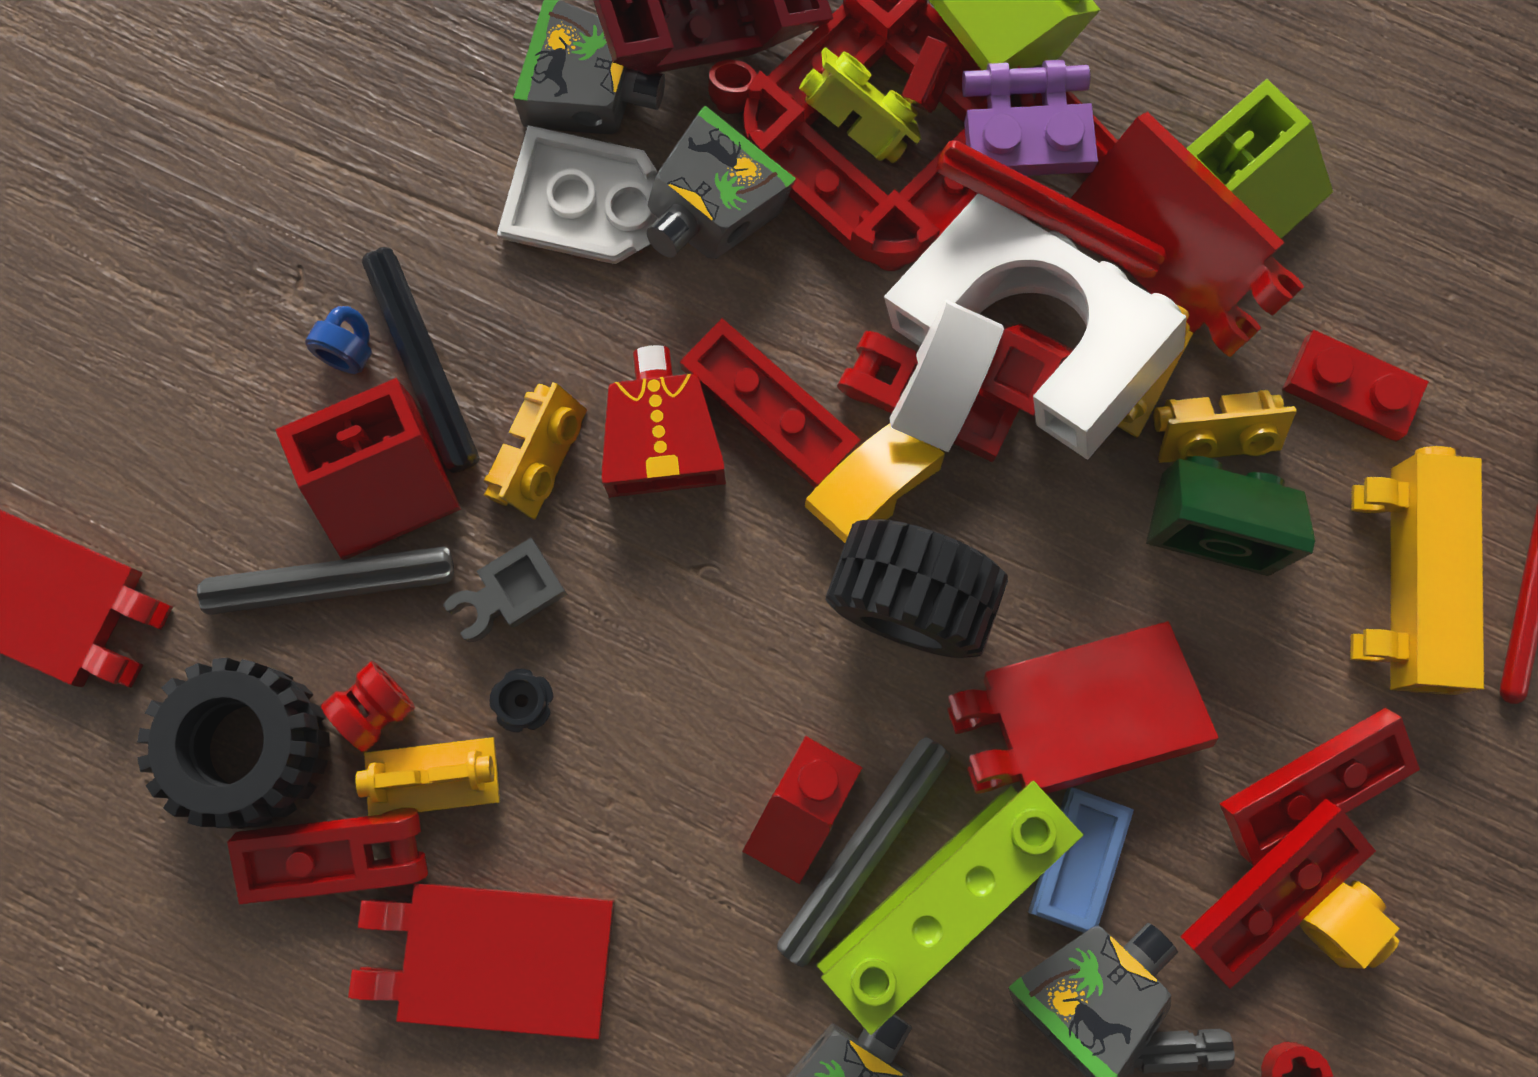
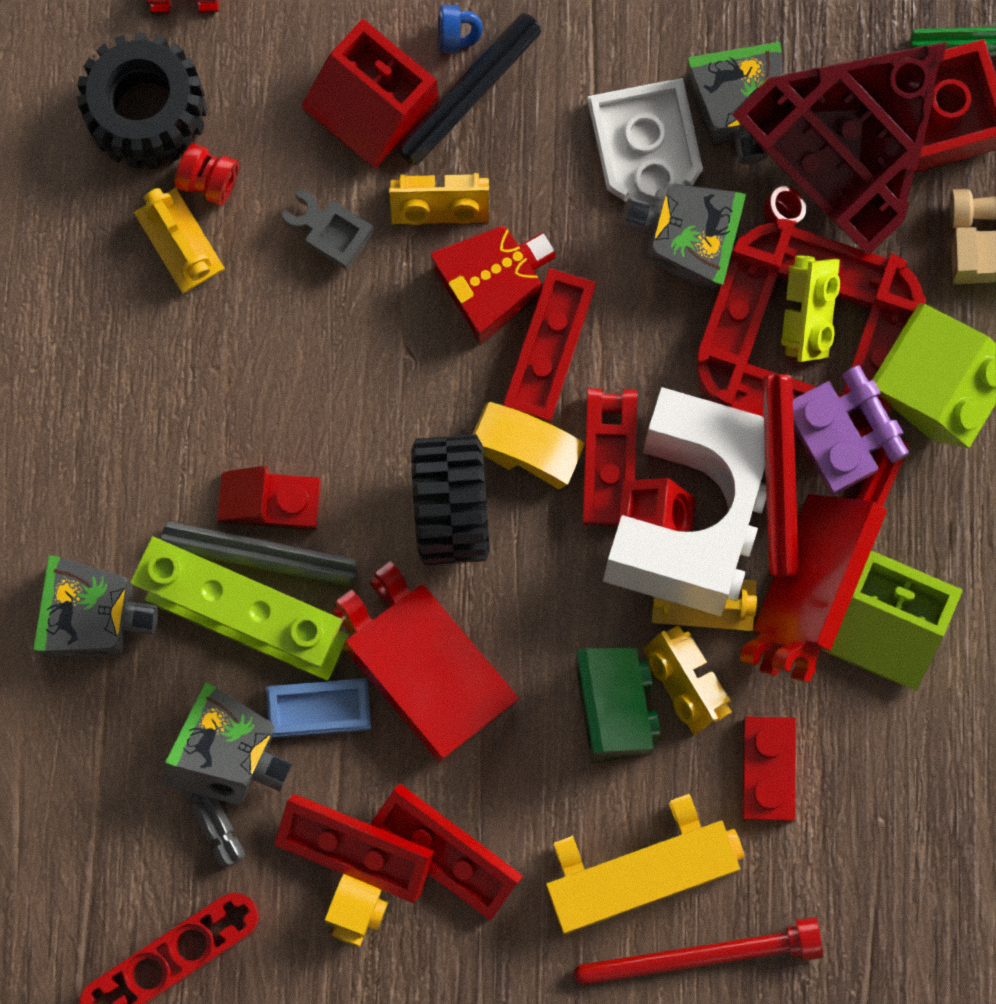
camera: 70 degrees right, 0 degrees up
dark grey axle [197,547,454,615] -> none
red plate [227,807,428,905] -> none
red tile [348,883,615,1039] -> none
black plate [489,669,554,733] -> none
white slope [889,299,1004,452] -> none
red tile [901,36,958,113] -> none

